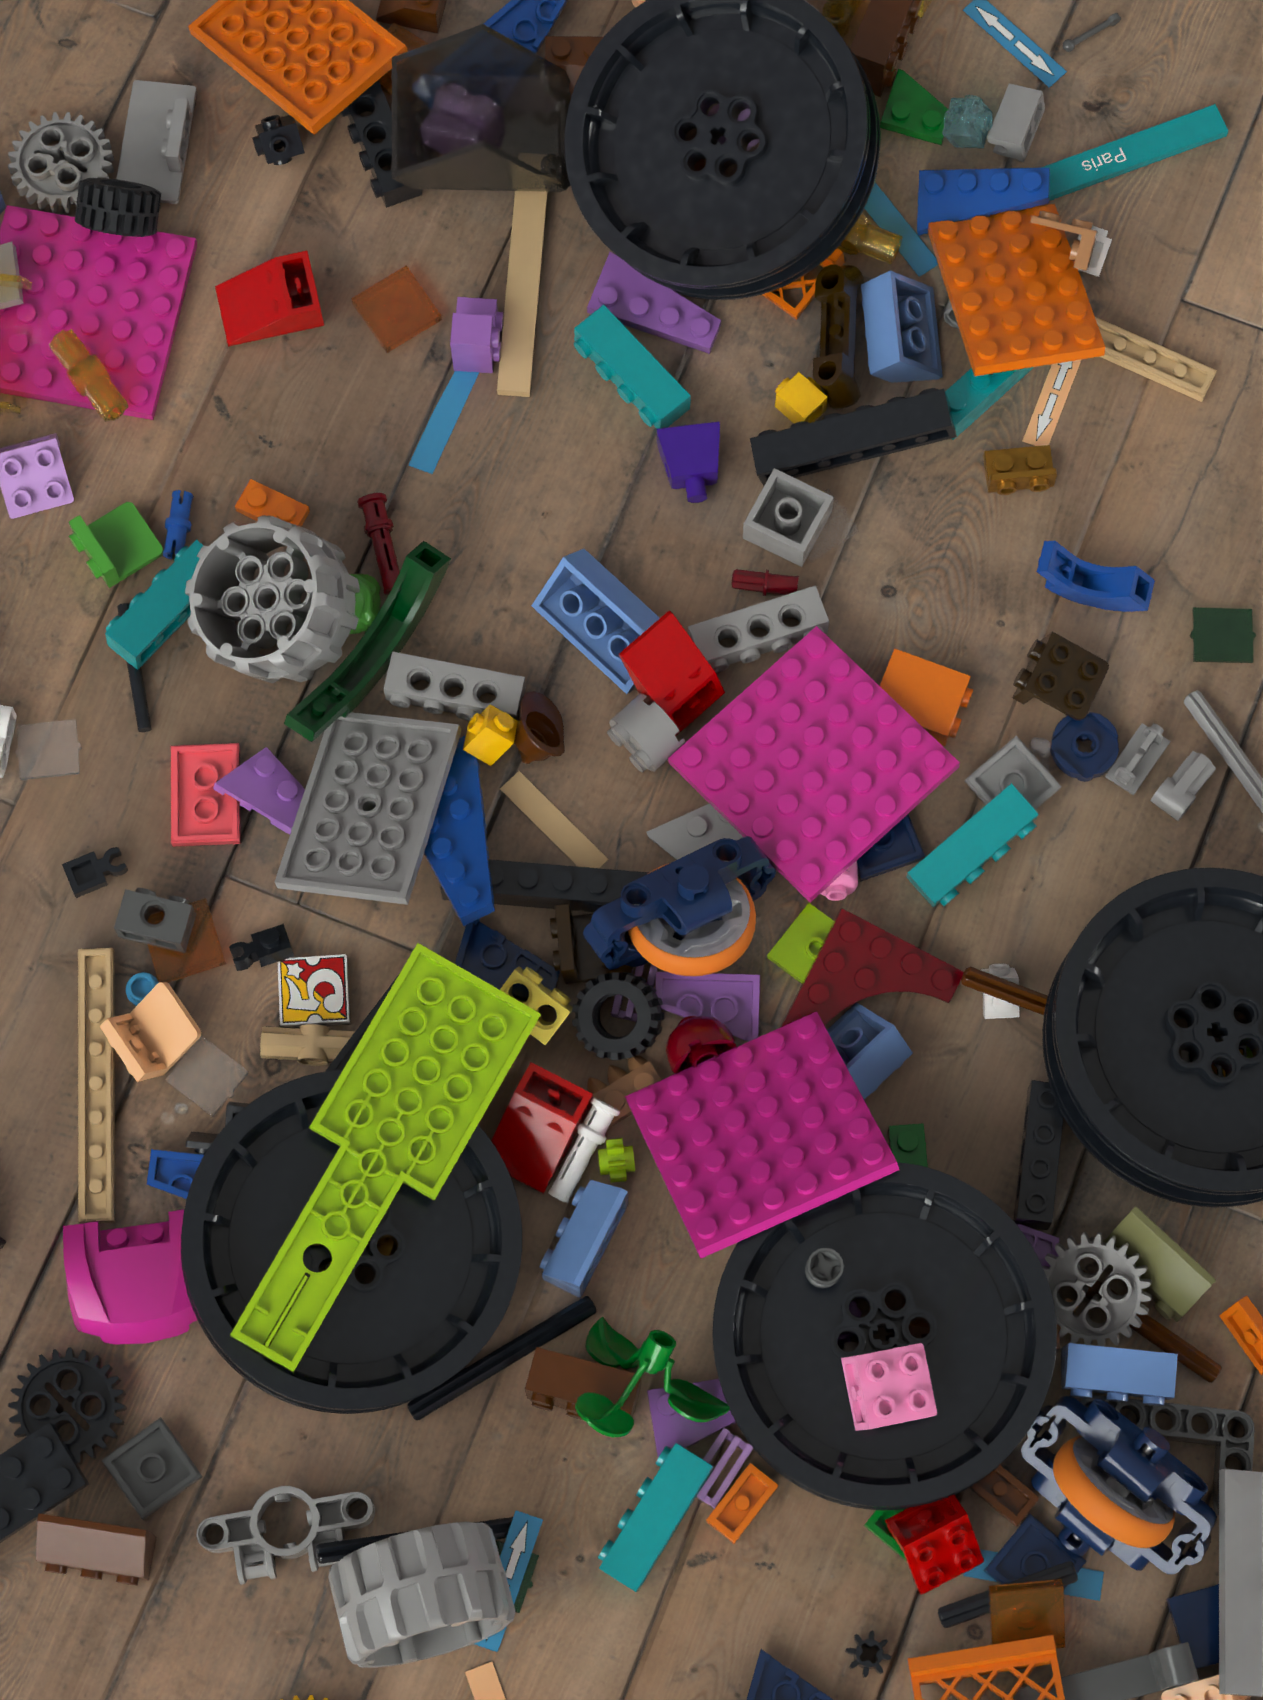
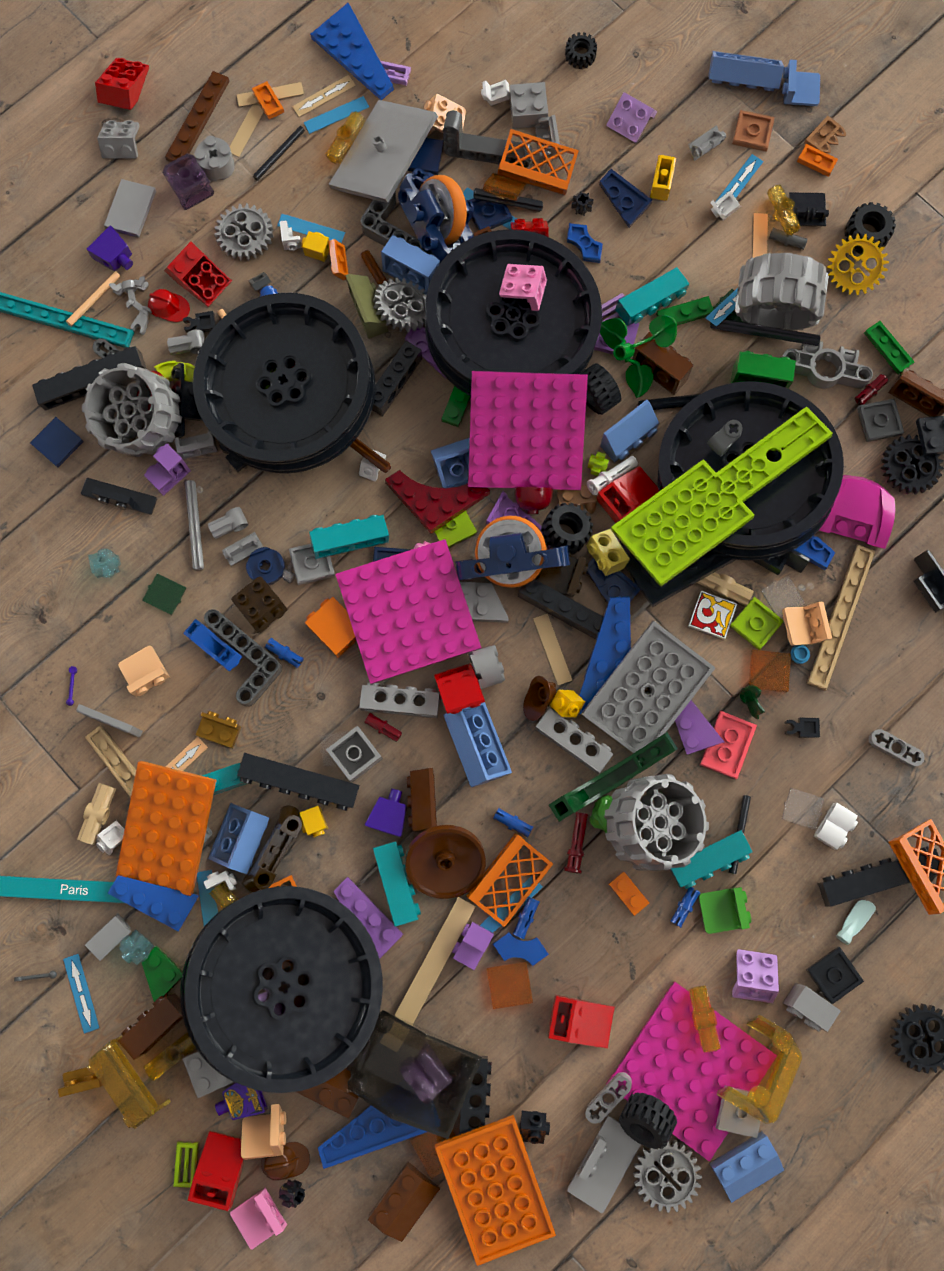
camera: 155 degrees left, 5 degrees up
dark grey brick [114,888,196,953] -> none
black plate [229,924,294,971] -> none
orange plate [706,1463,779,1544] -> none
dark grey wheel [805,1248,844,1288] -> none
medium nougat bracket [1030,211,1098,271] -> none
none -> light grey tile [76,704,143,737]
none -> tan piece [77,783,116,845]
none -> light nougat bracket [118,646,170,697]
none -> dark grey beam [204,609,282,707]
none -> white bracket [204,871,237,891]
none -> blue pin [265,638,304,668]
none -> reddish brown dish [405,825,486,899]
none -> reddish brown slope [406,768,437,832]
none -> orange fence [466,833,553,927]
none -> blue pin [493,808,534,838]
none -> blue tile [493,932,549,966]
none -> blue pin [513,897,540,939]
none -> blue tile [567,223,603,263]
none -> black tyre [580,363,621,415]
none -> light grey beam [585,1072,632,1124]
none -> green plate [656,296,714,326]
none -> dark grey piece [707,420,742,457]
none -> green piece [730,351,796,389]
none -> lime plate [730,597,784,650]
none -> dark green plate [740,684,765,720]
none -> dark red axle [854,374,888,405]
none -> green plate [864,321,915,375]

